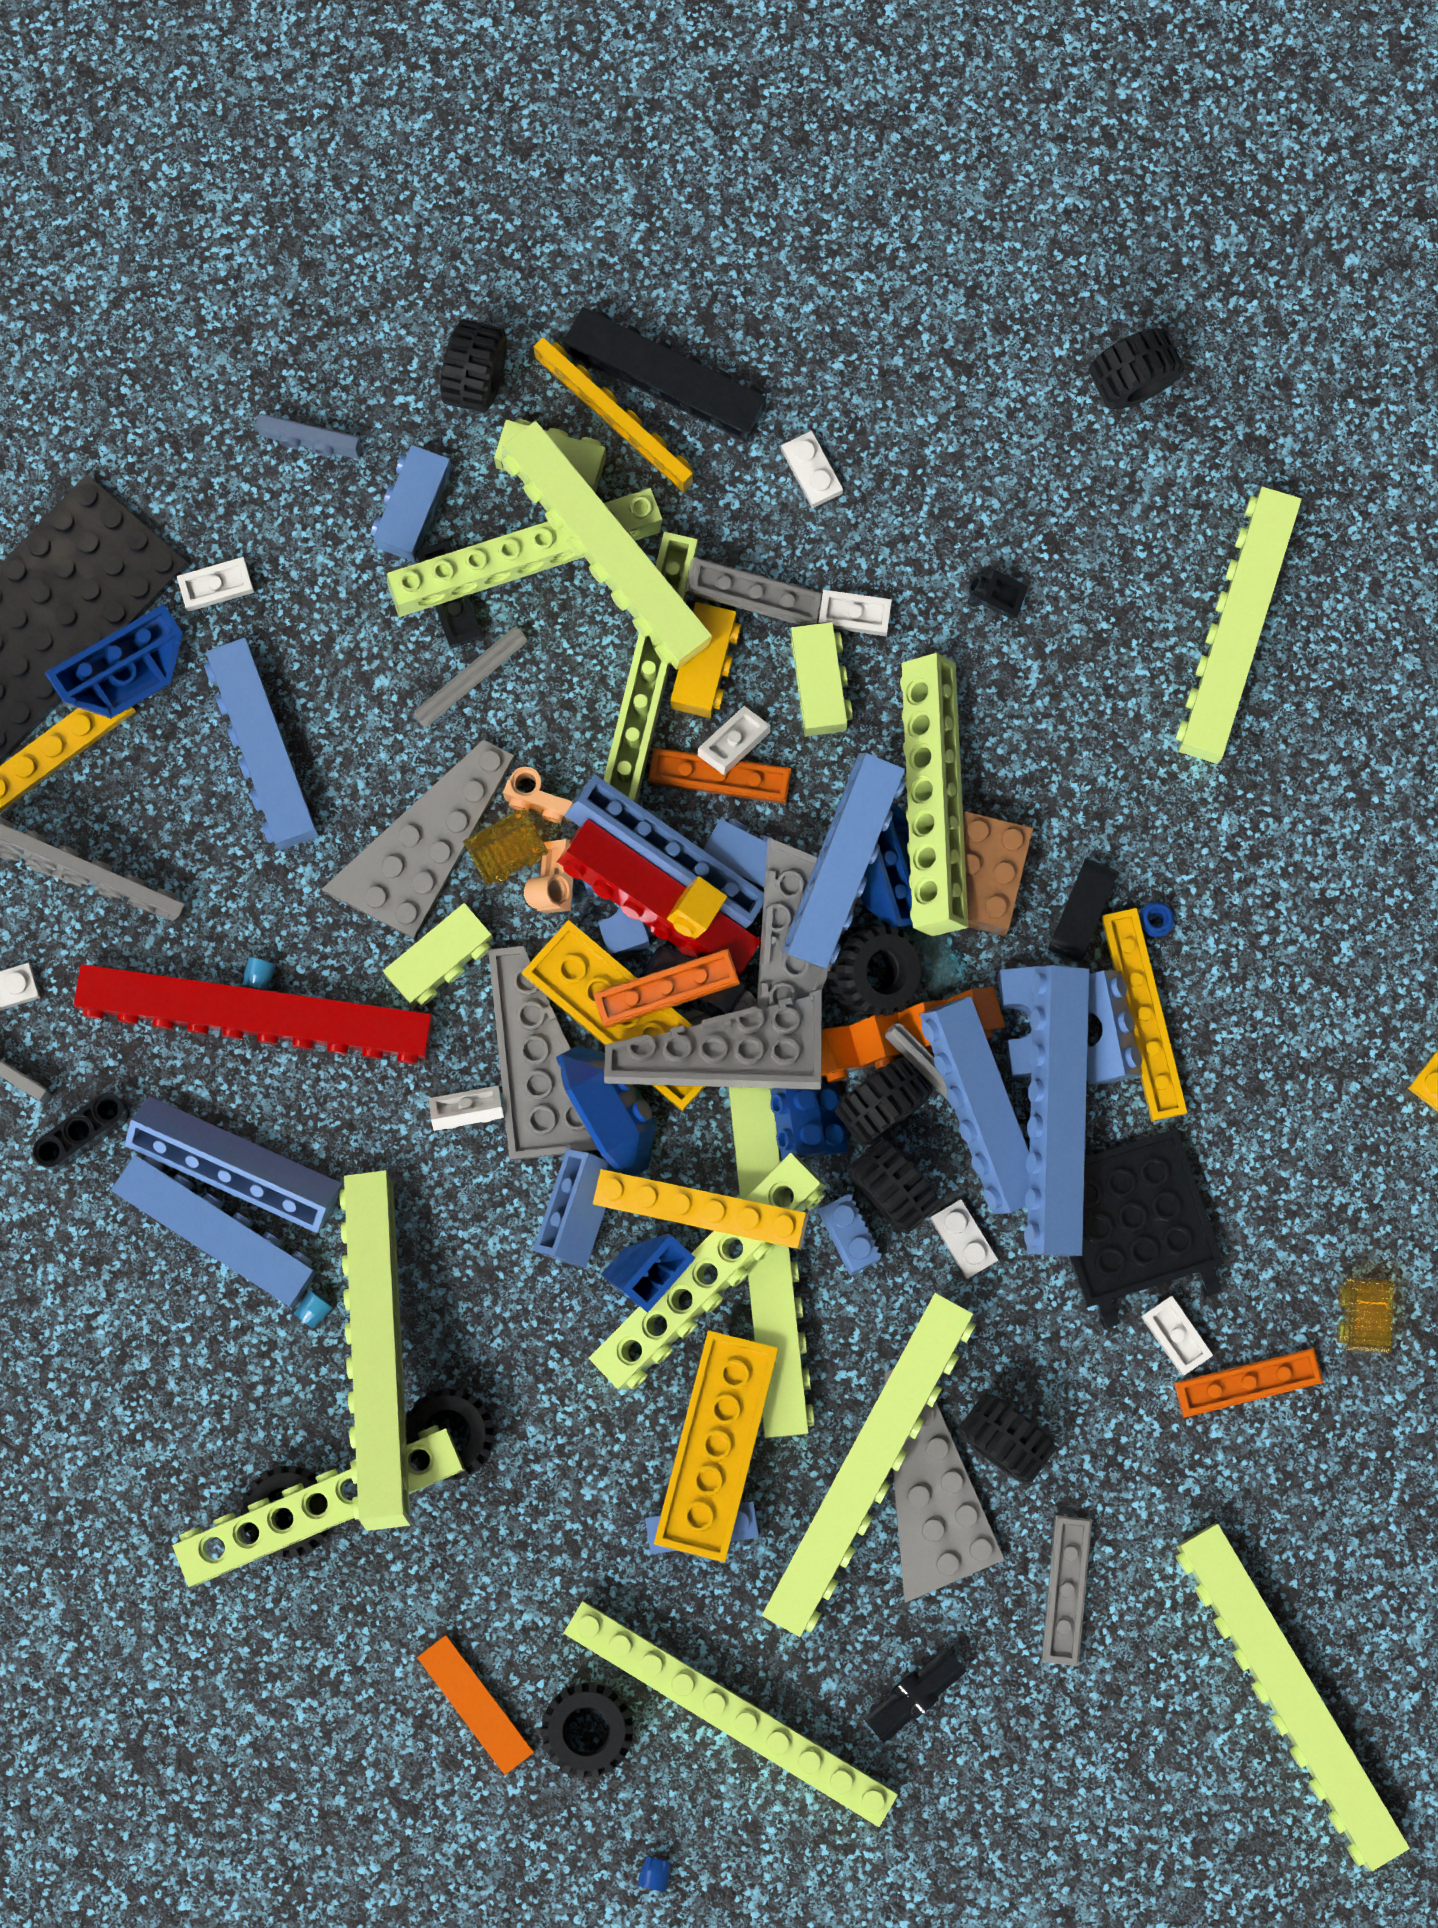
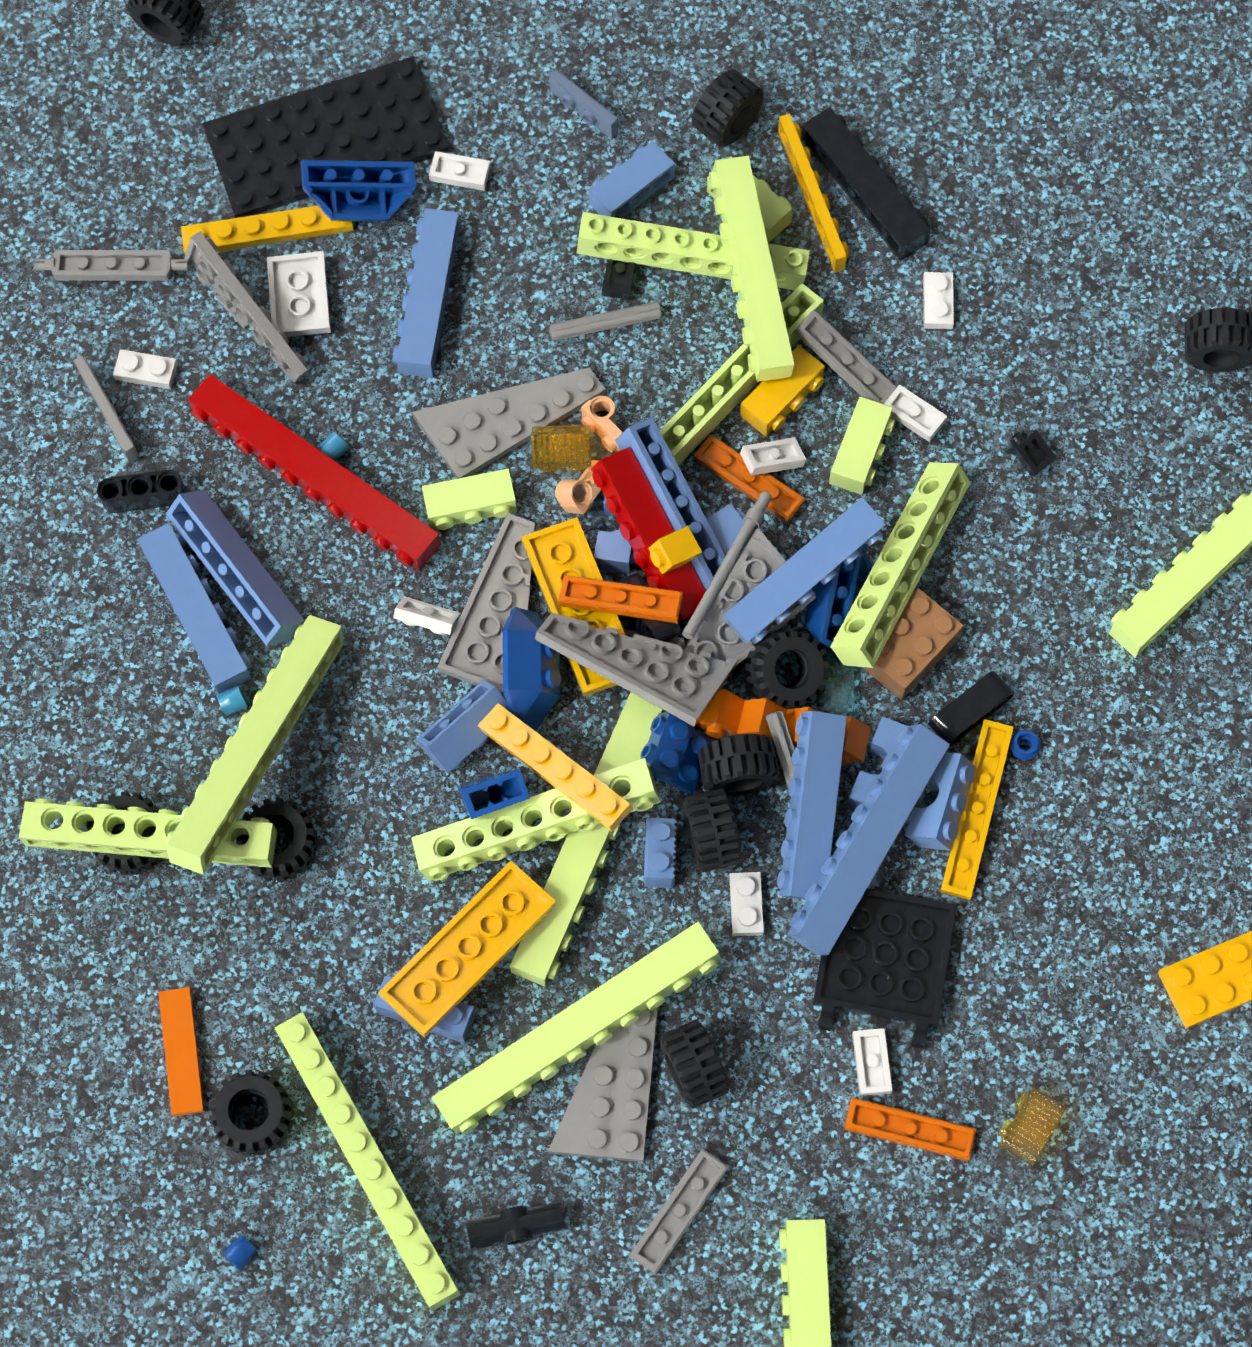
camera: 30 degrees right, 10 degrees down
none -> white plate [267,251,331,337]
none -> light grey bar [682,491,772,640]

